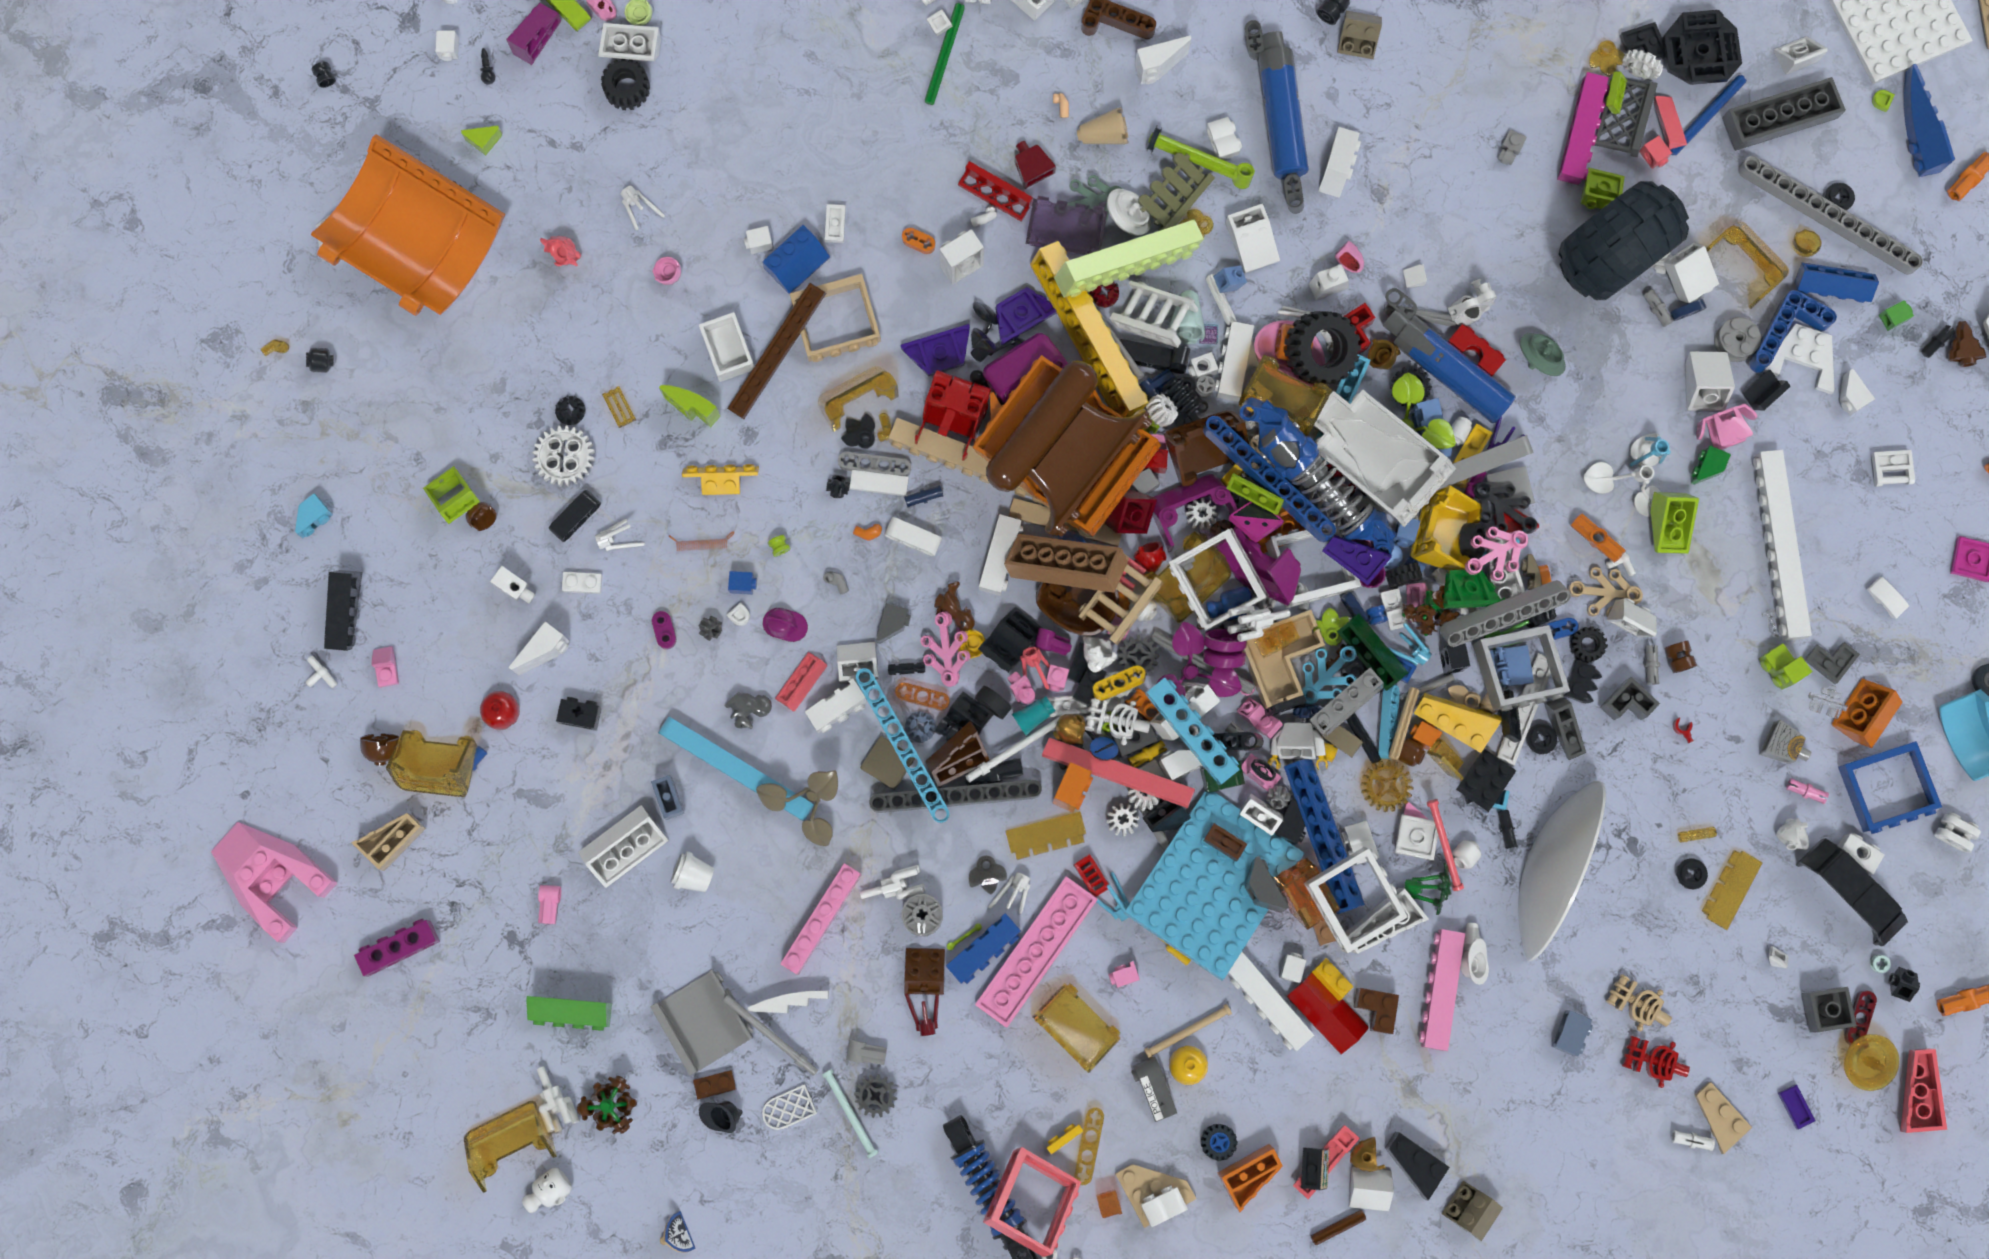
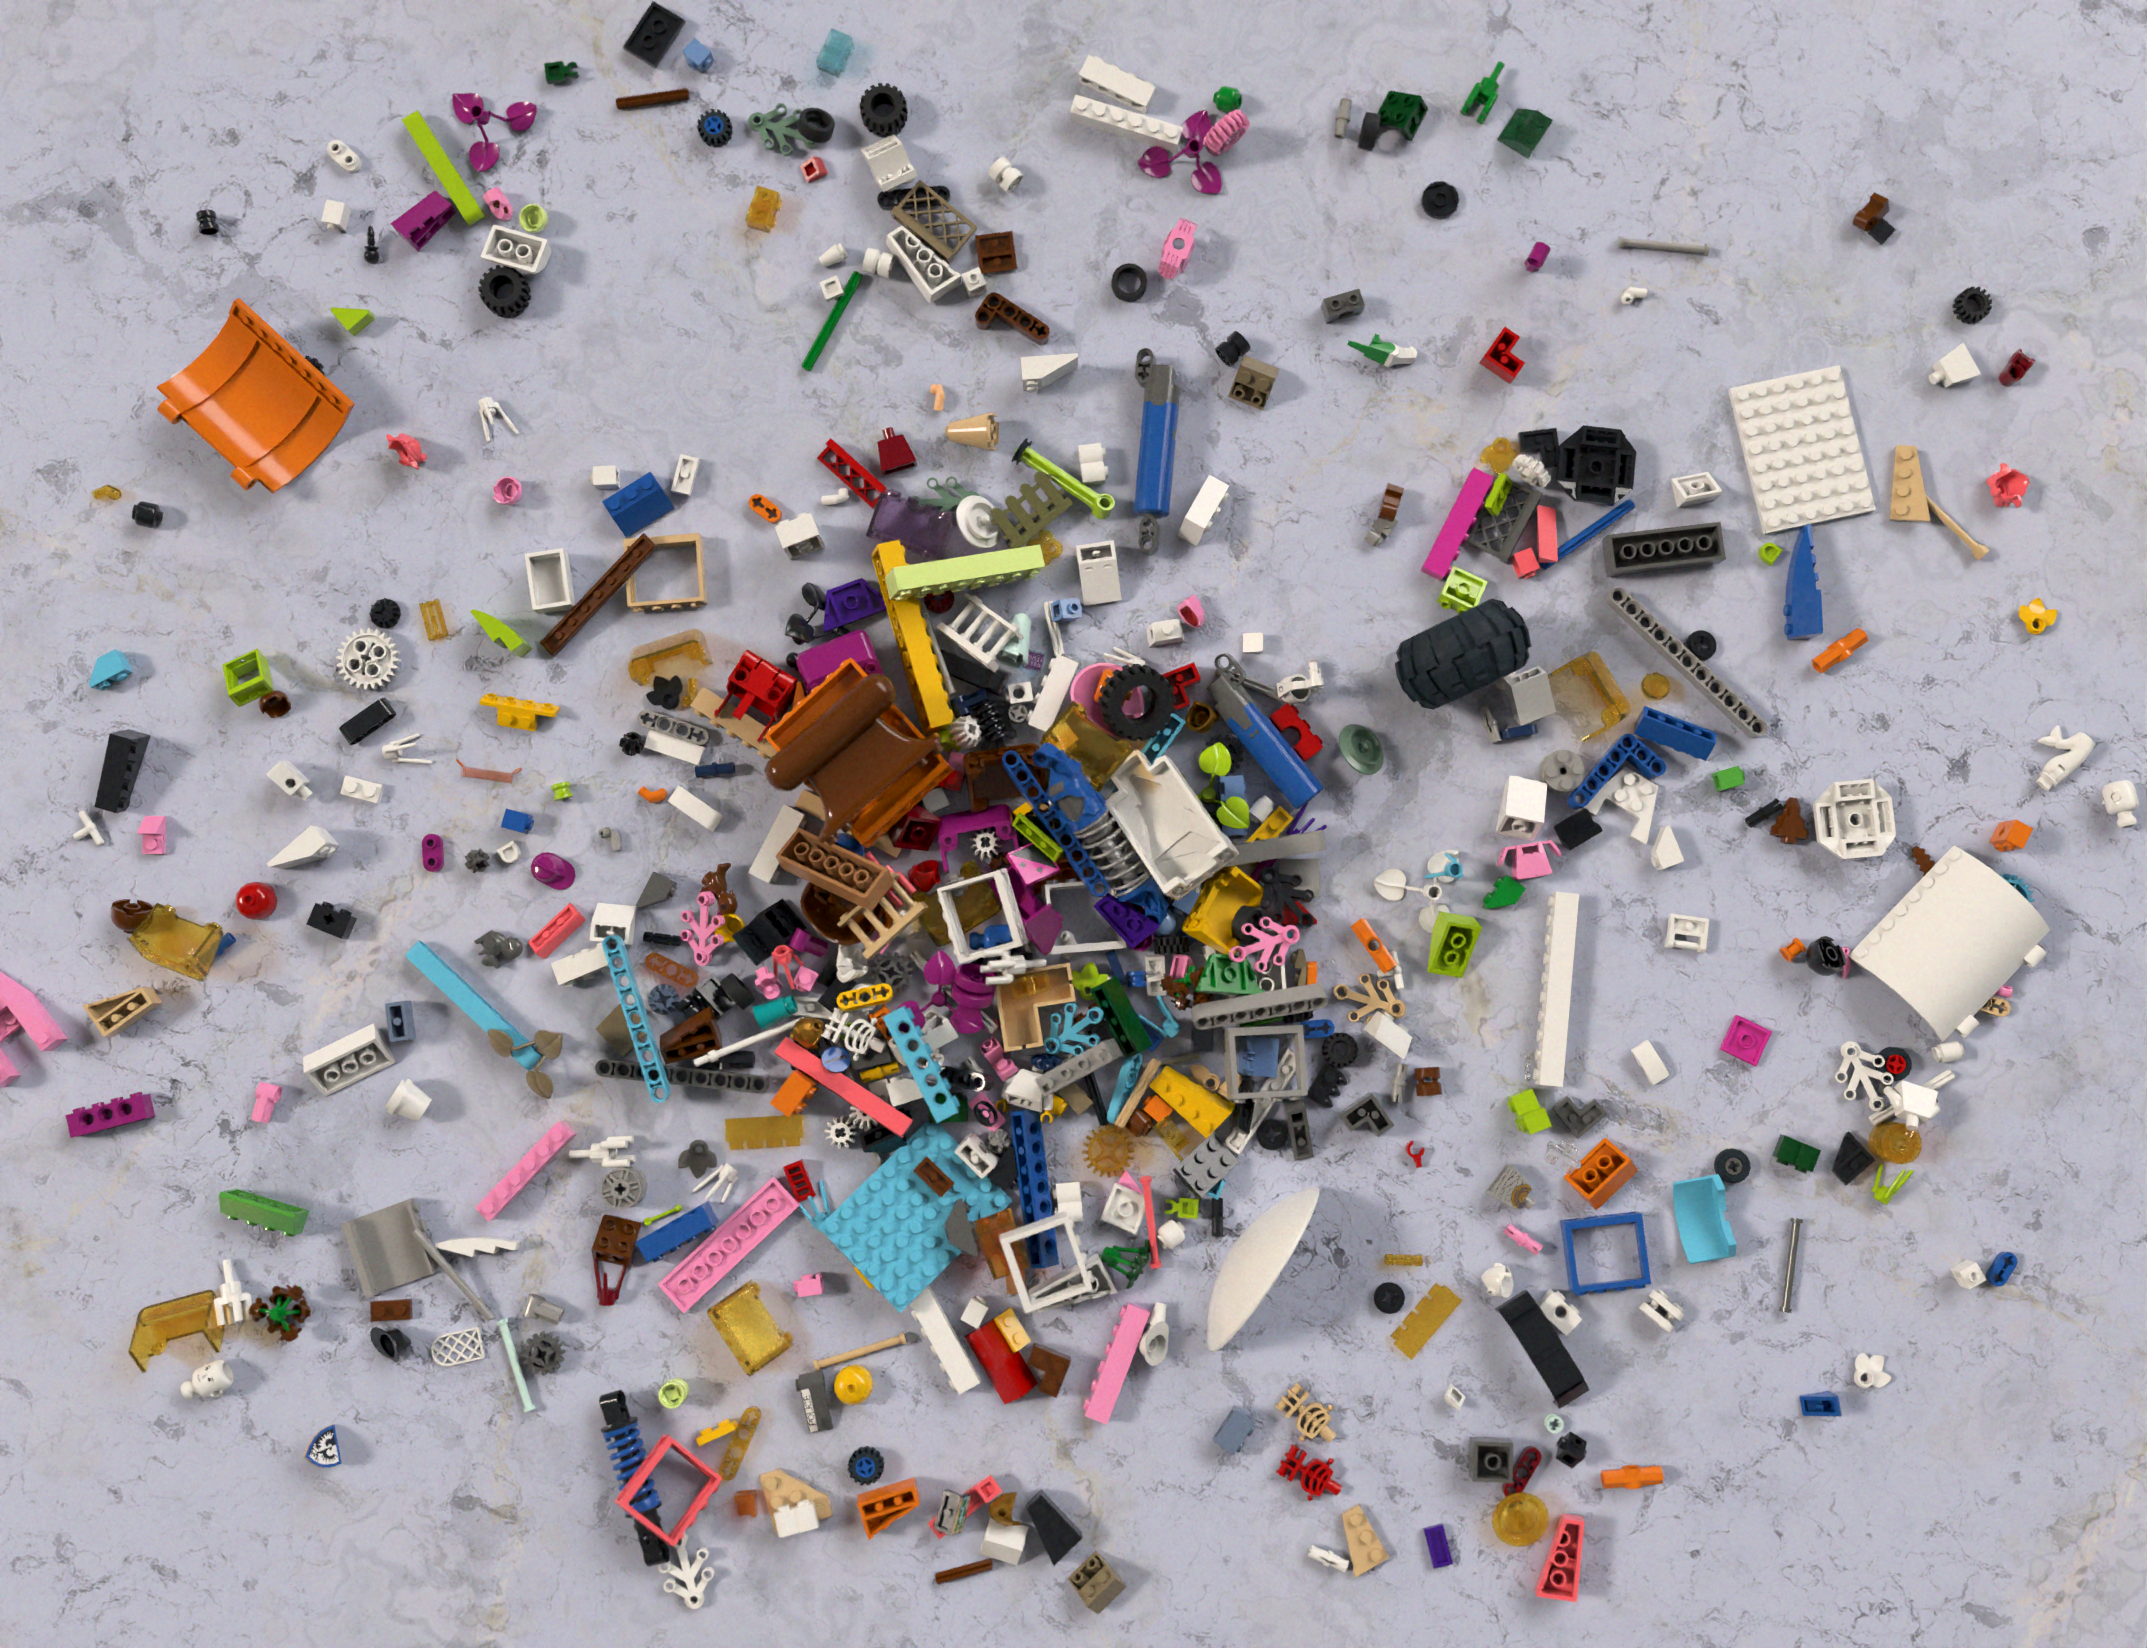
camera: 10 degrees right, 5 degrees up
dark purple wing [900,324,970,376] -> none
none -> yellowish green wheel [659,1378,689,1409]
none -> lime plate [1164,1197,1199,1219]
none -> reddish brown leg [1378,483,1404,522]

